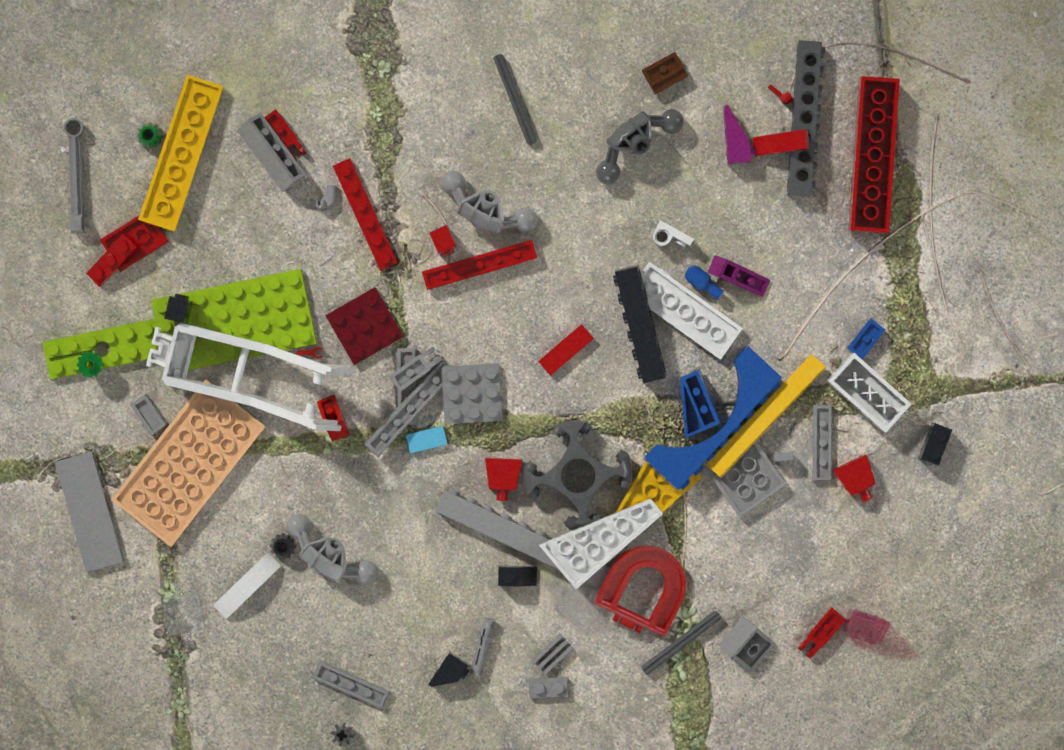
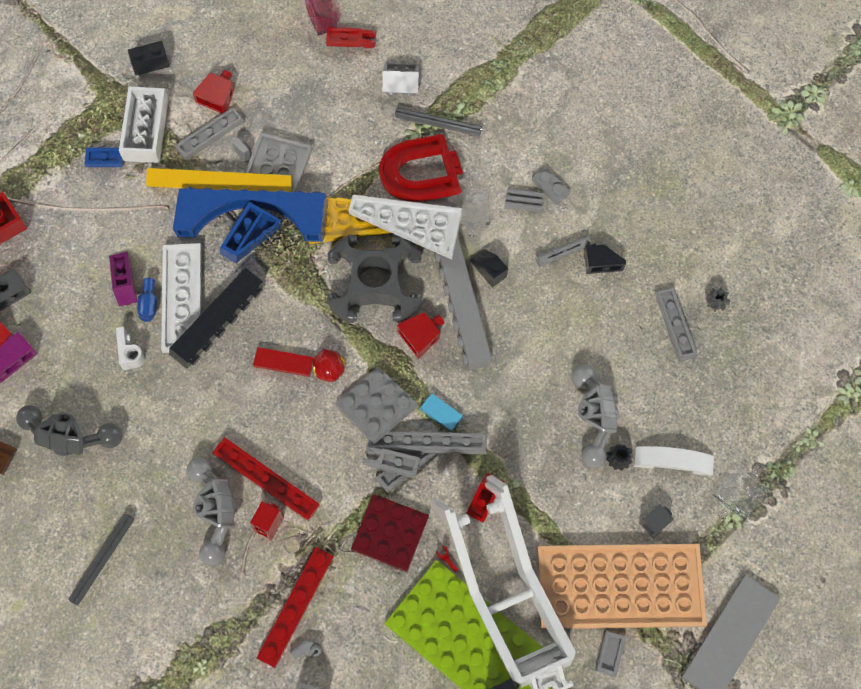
camera: 130 degrees left, 20 degrees down
none -> red hair [312,349,345,382]
none -> dark grey brick [640,504,674,538]

